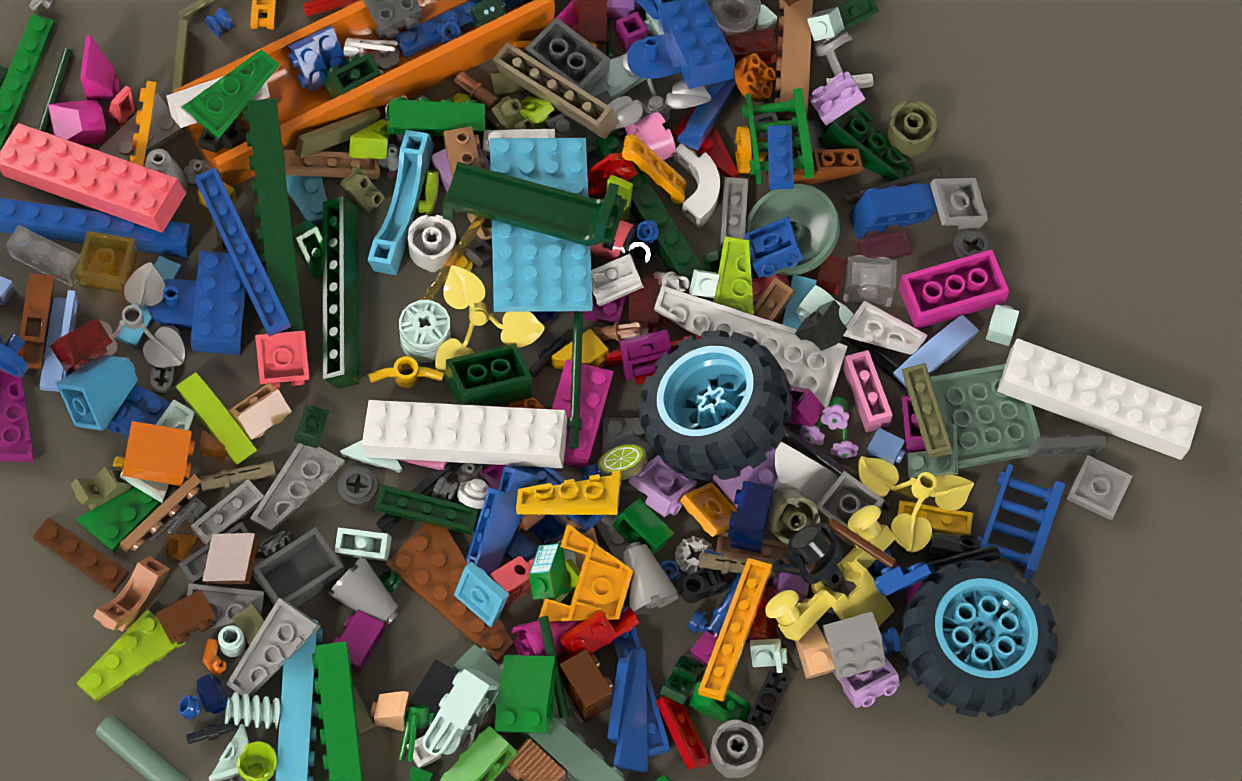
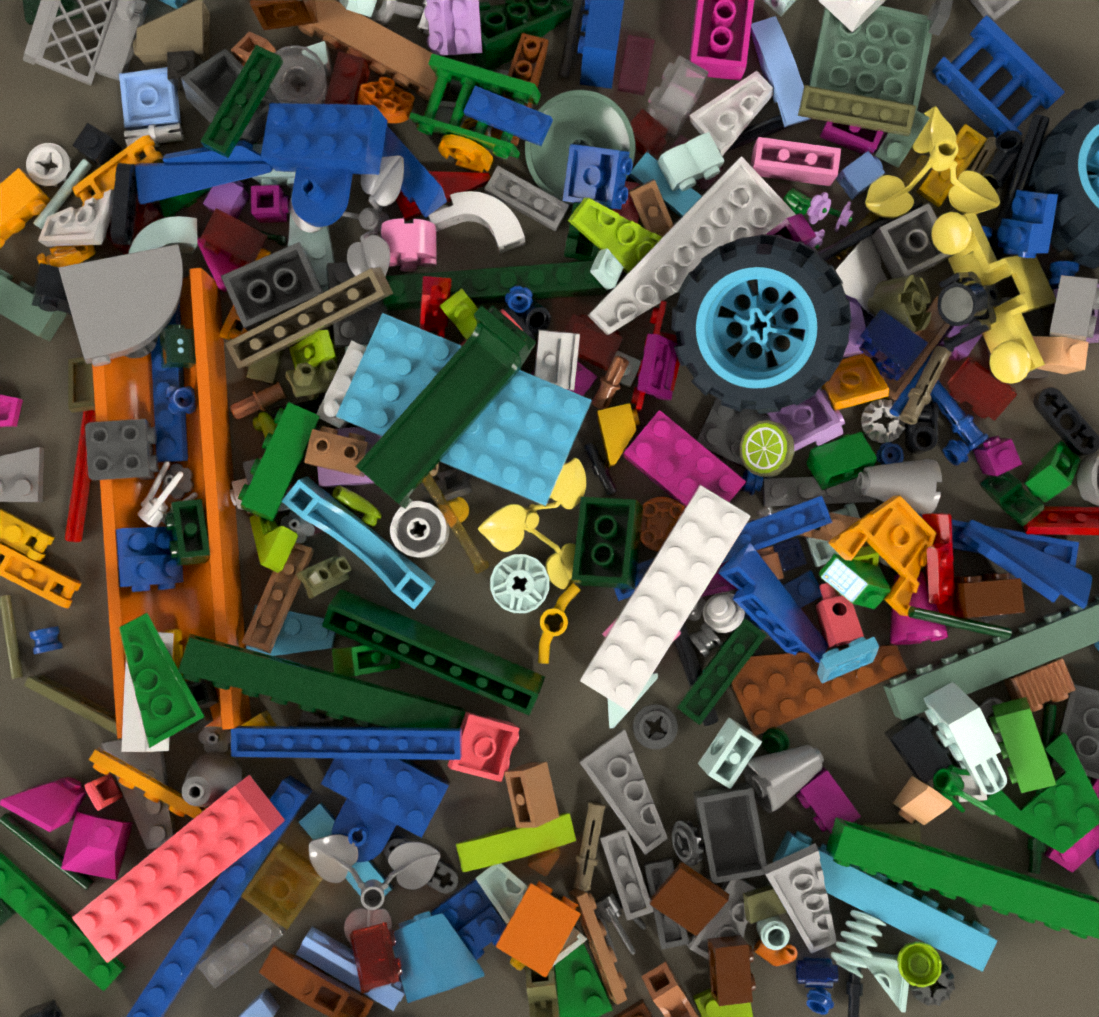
camera: 60 degrees left, 20 degrees up
clear orange slope [166,533,198,560] -> none
clear green plate [293,404,329,448] -> none
olive tile [295,108,380,158] -> none
green slope [495,655,556,734] -> none
yellow wing [516,470,621,515] -> none
dark green bar [567,311,583,449] -> none
light orange plate [622,134,687,204] -> none
white axle [653,271,689,292] -> none
light orange plate [698,558,772,701] -> none
light aqua bracket [750,639,787,673] -> none
pearl dark grey brick [795,300,848,351] -> none
reddish brown piece [828,519,897,568] -> none

